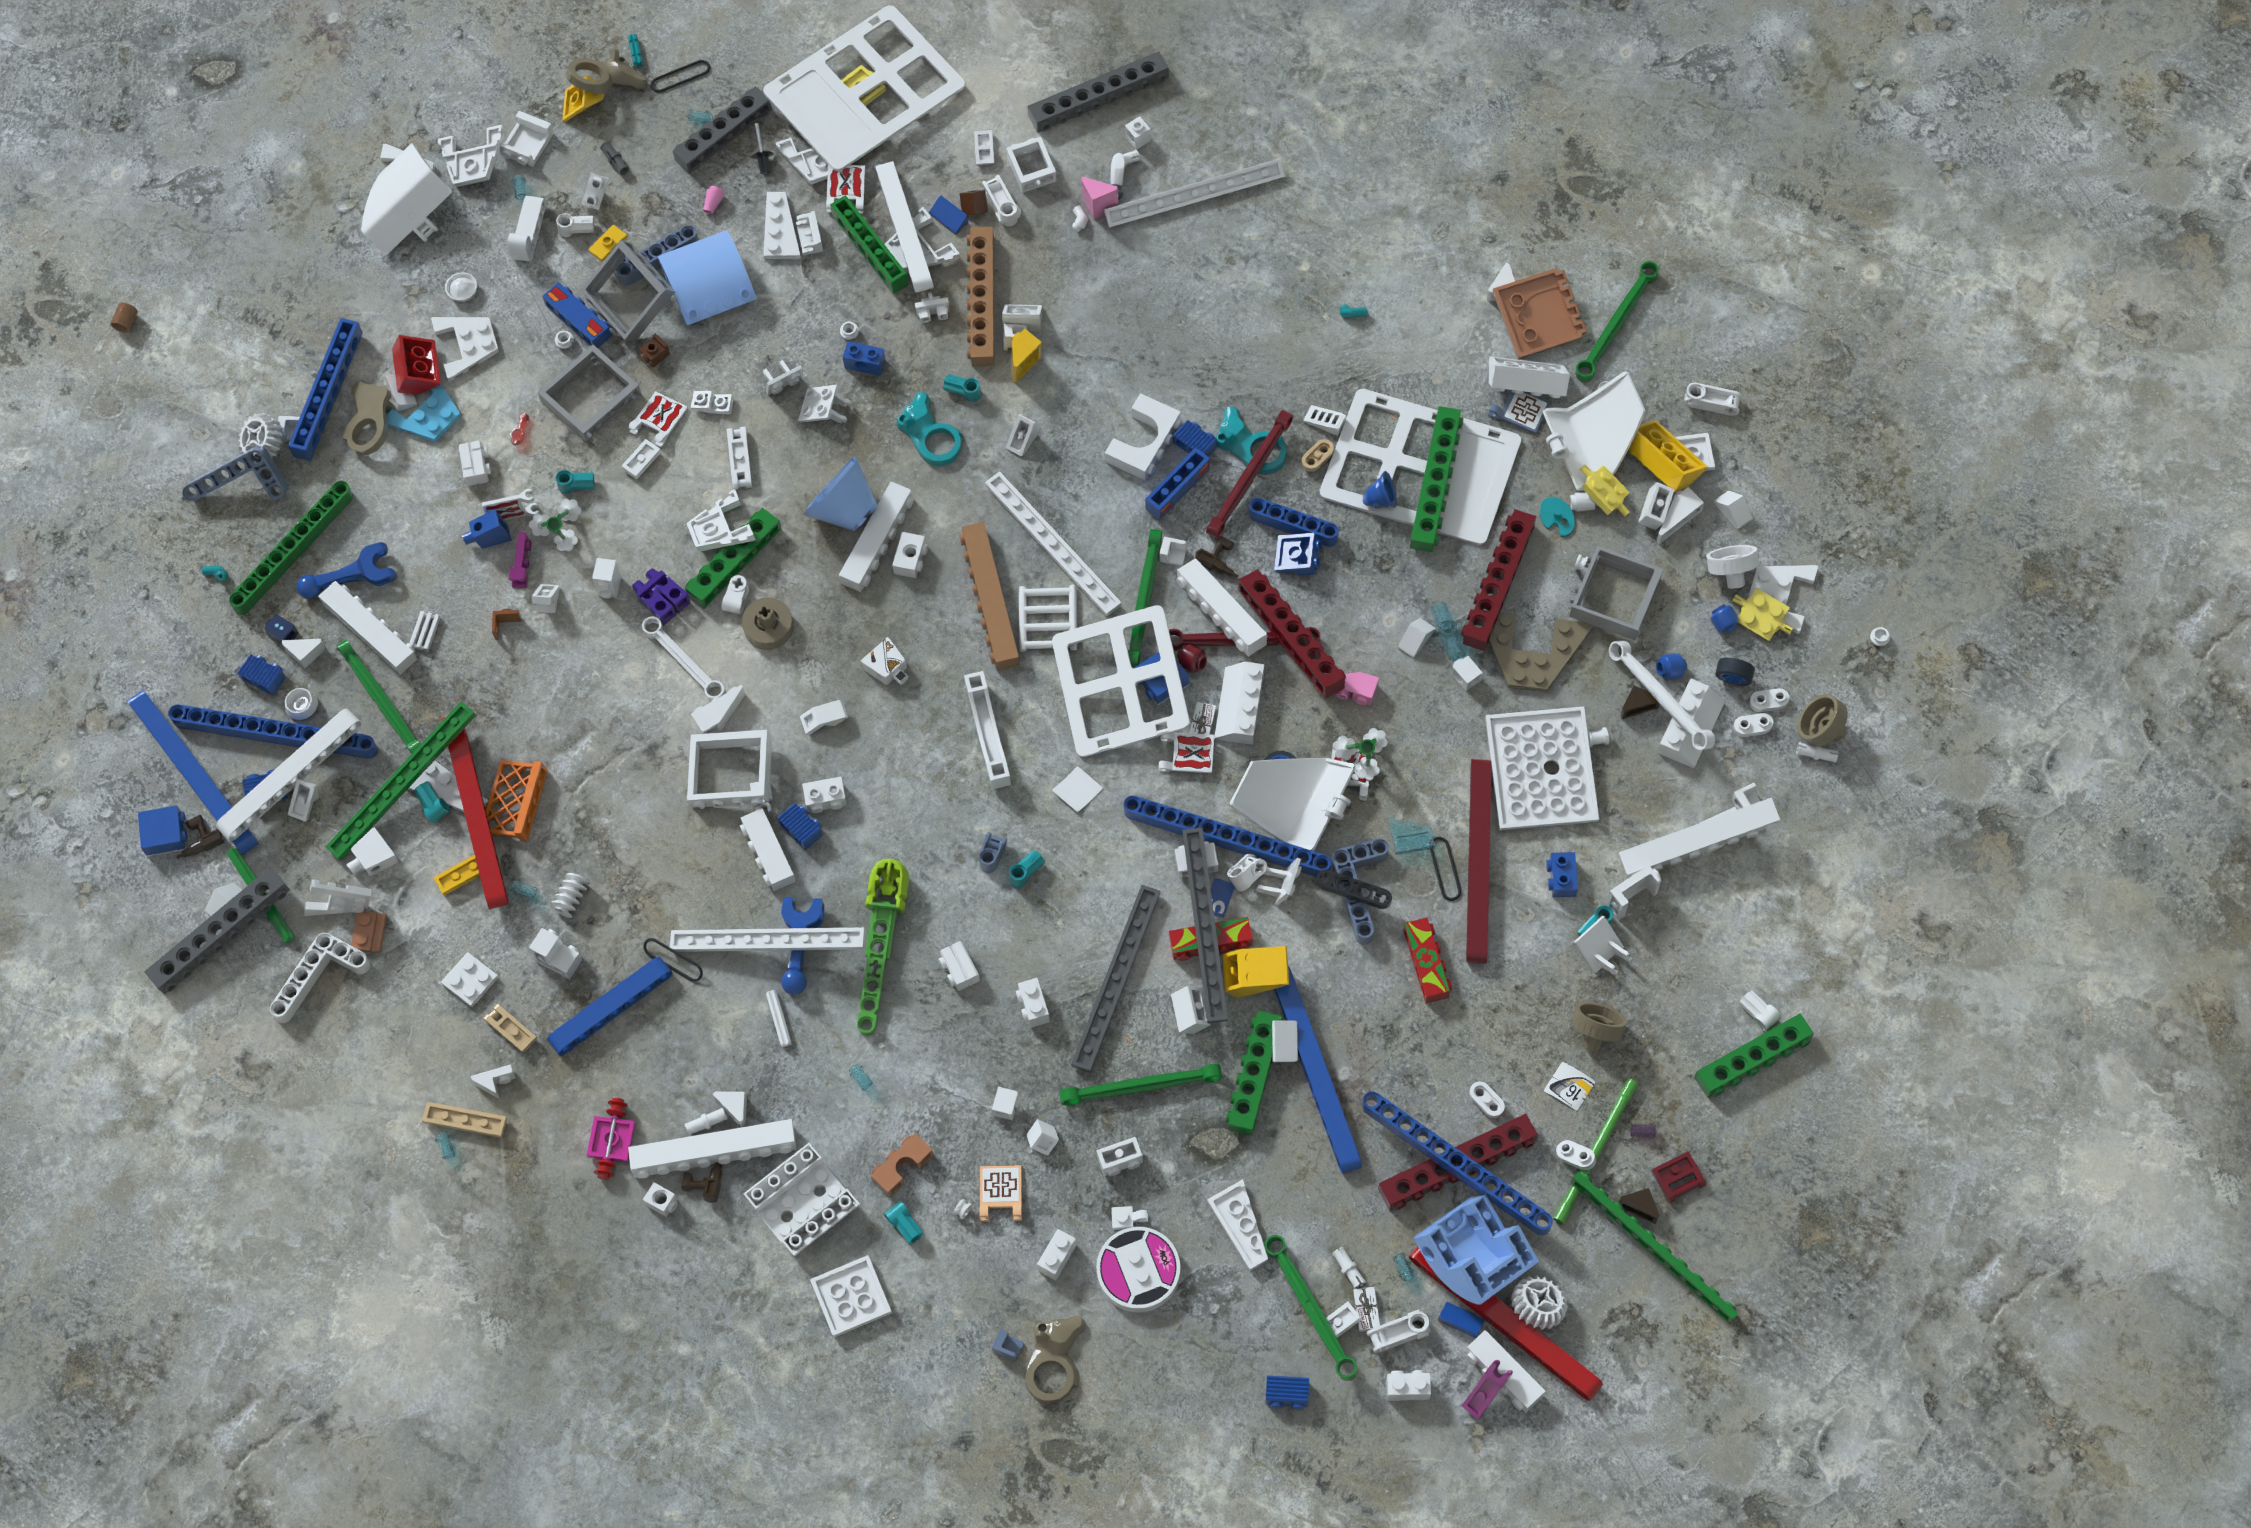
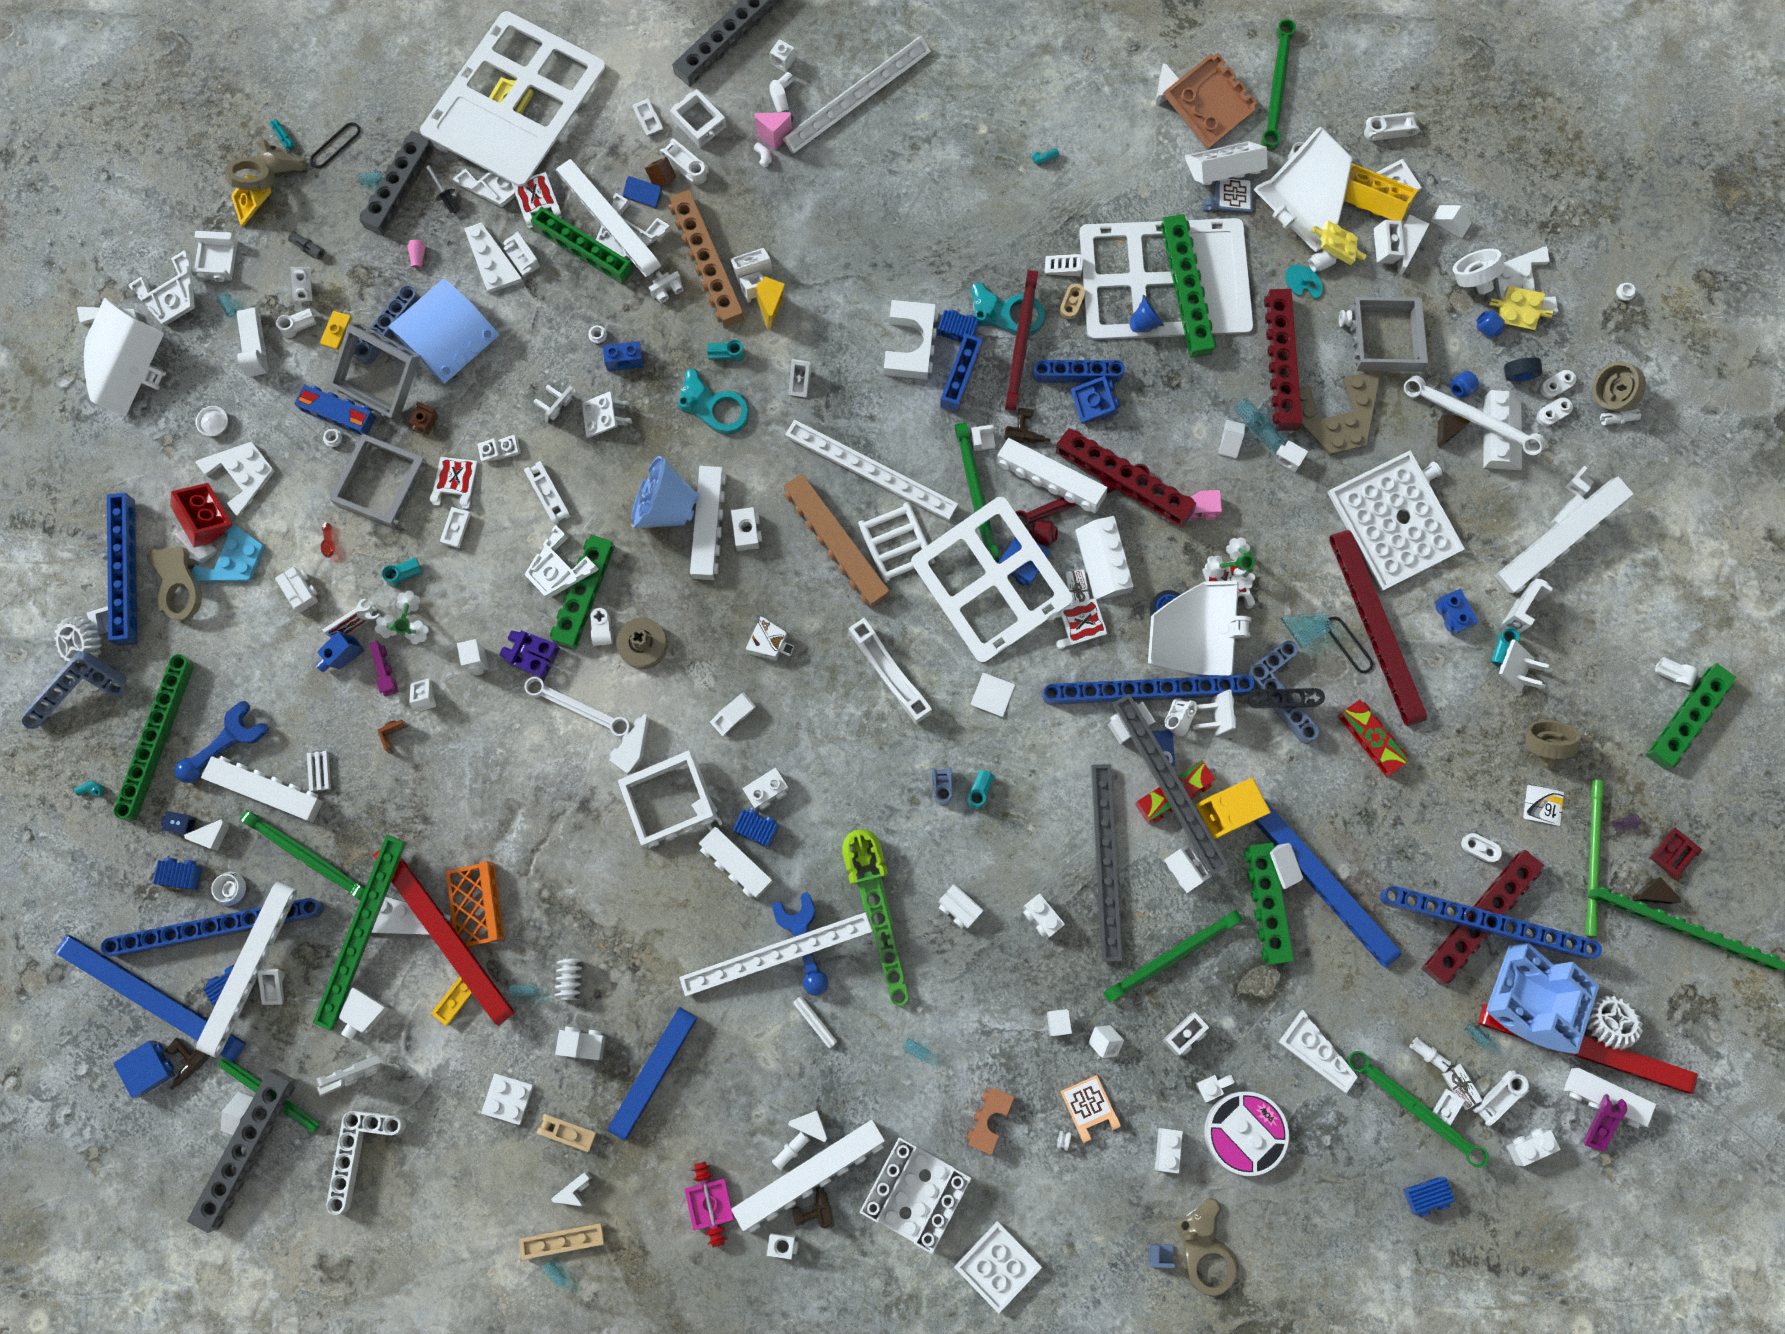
camera: 25 degrees left, 10 degrees up
nougat plate [351,912,387,953] -> none
teal piece [413,781,450,823] -> none
black piece [643,938,703,982] -> none
teal piece [884,1201,923,1245] -> none
blue slope [1438,1302,1485,1338] -> none
white plate [1556,1140,1596,1170] -> none

